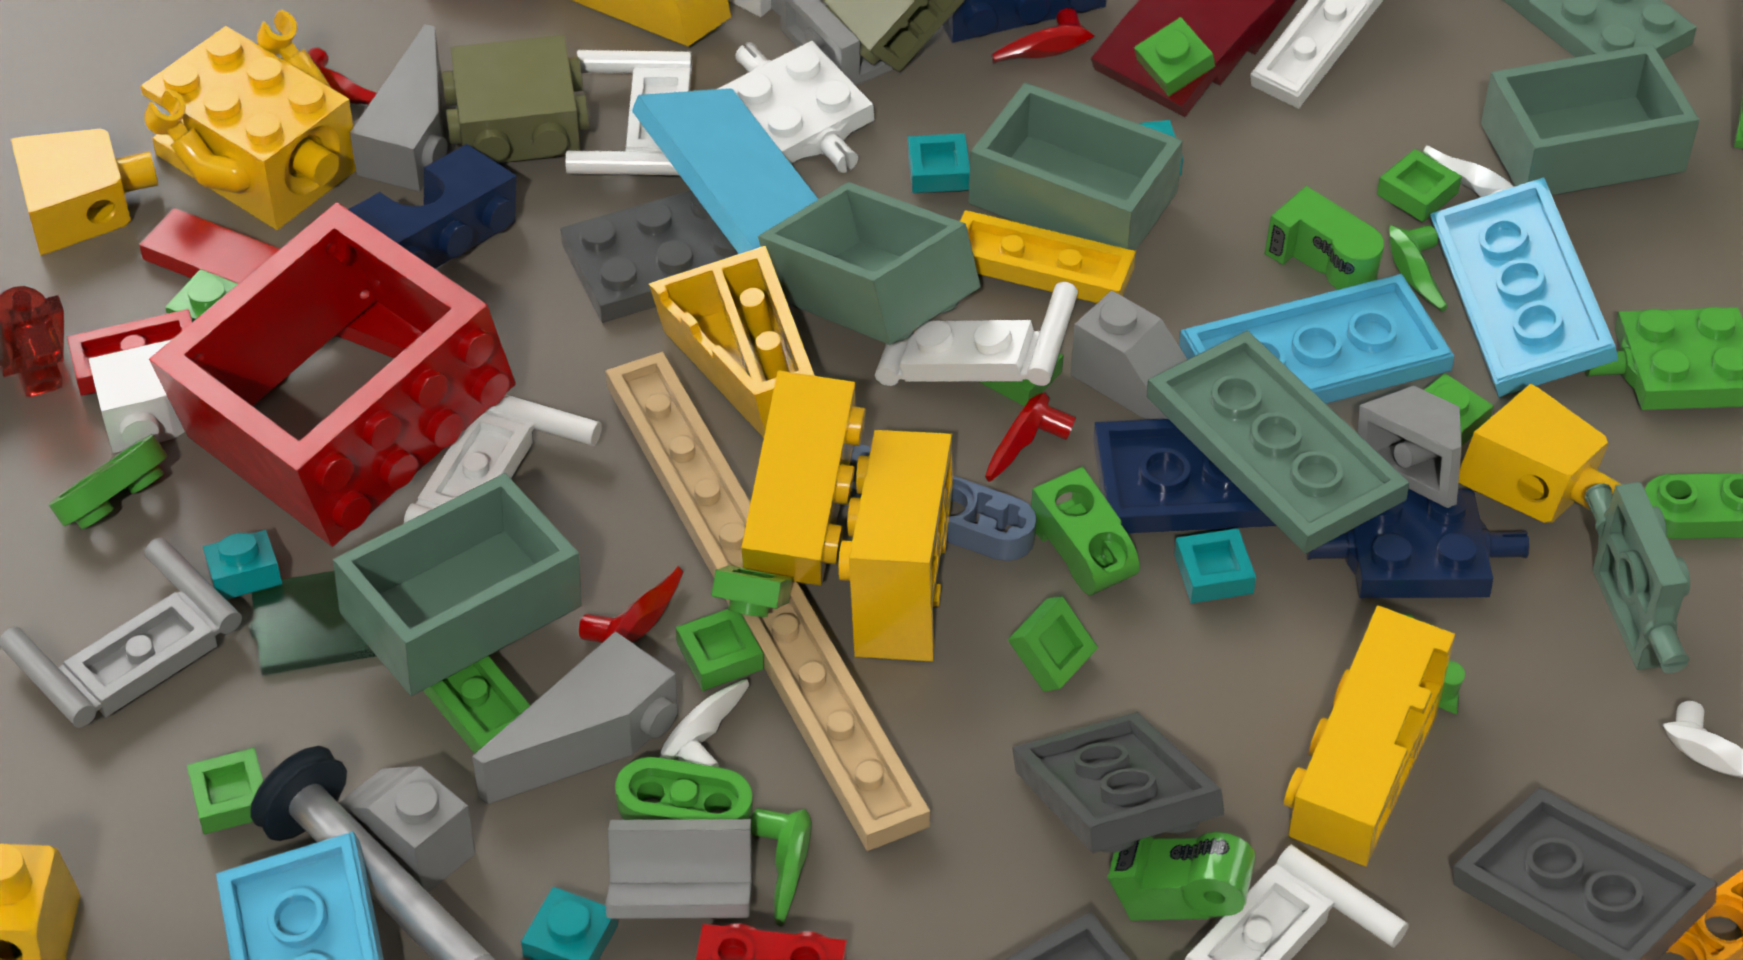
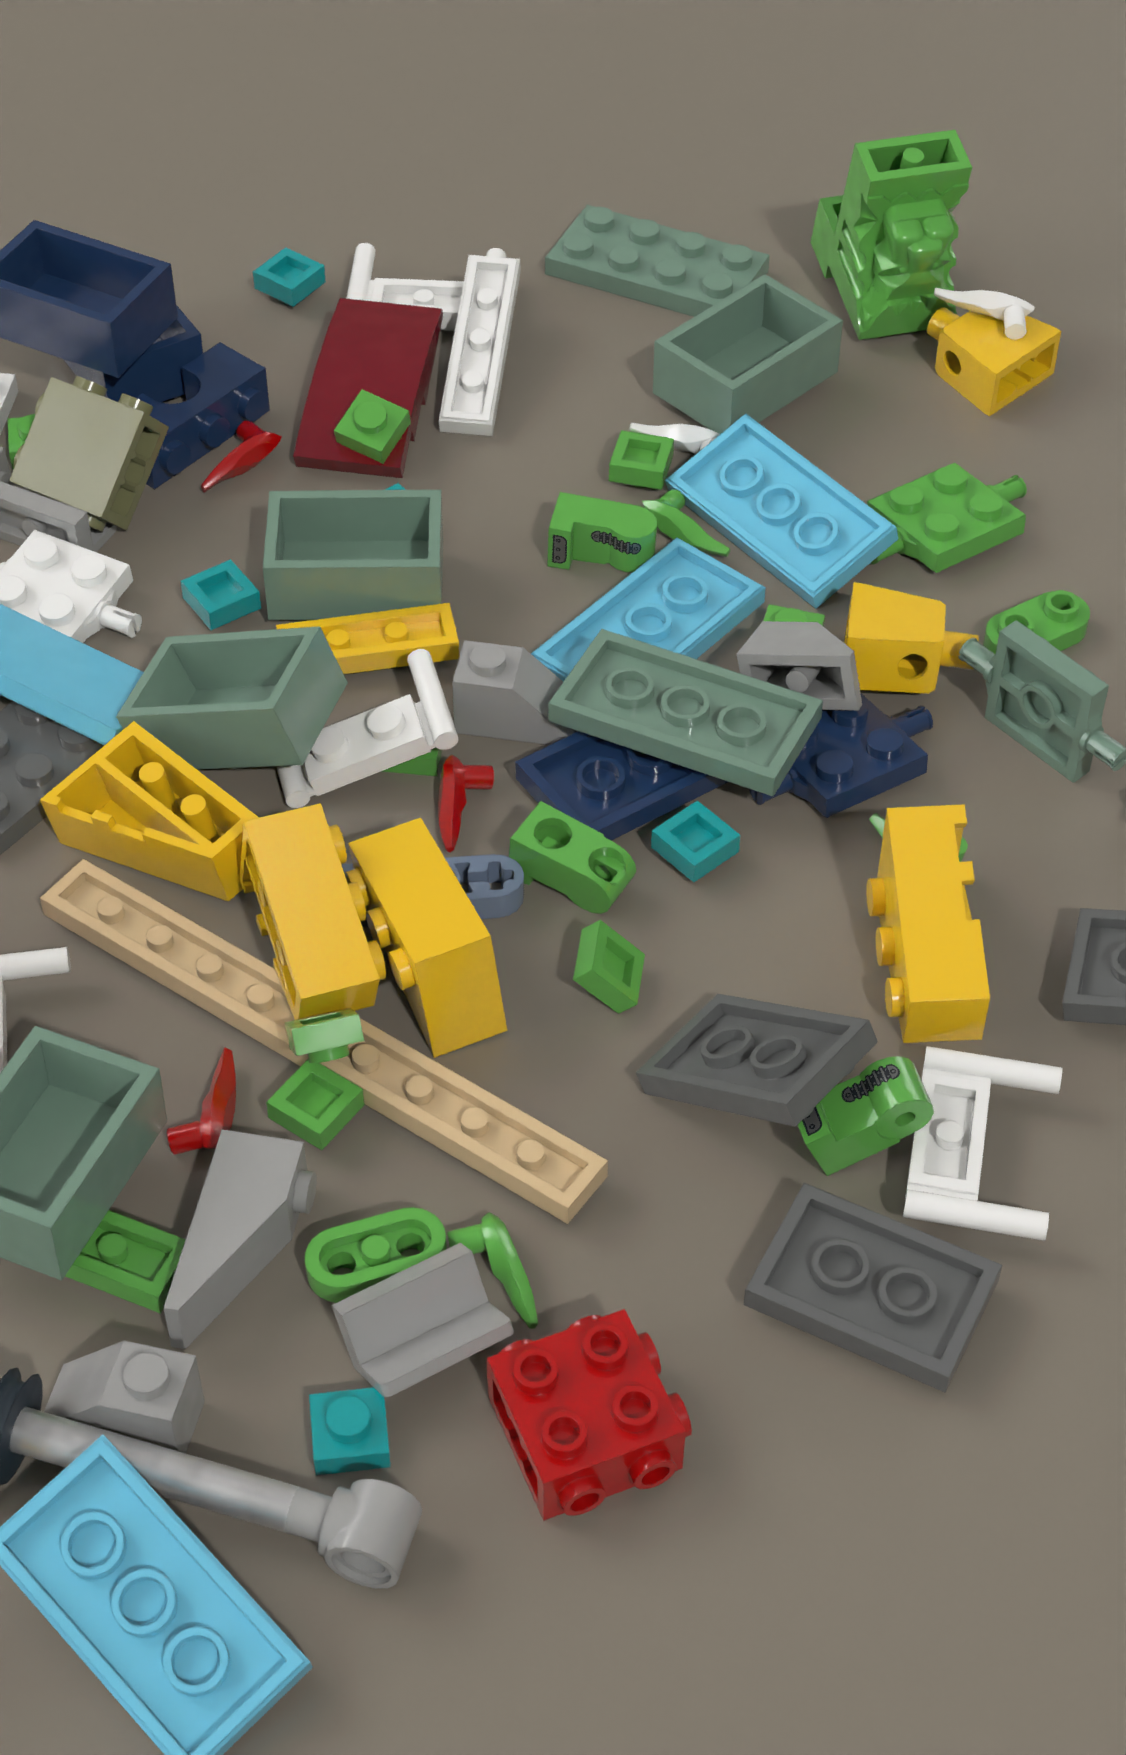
camera: 30 degrees left, 0 degrees up
white bar [660,679,749,767] -> none

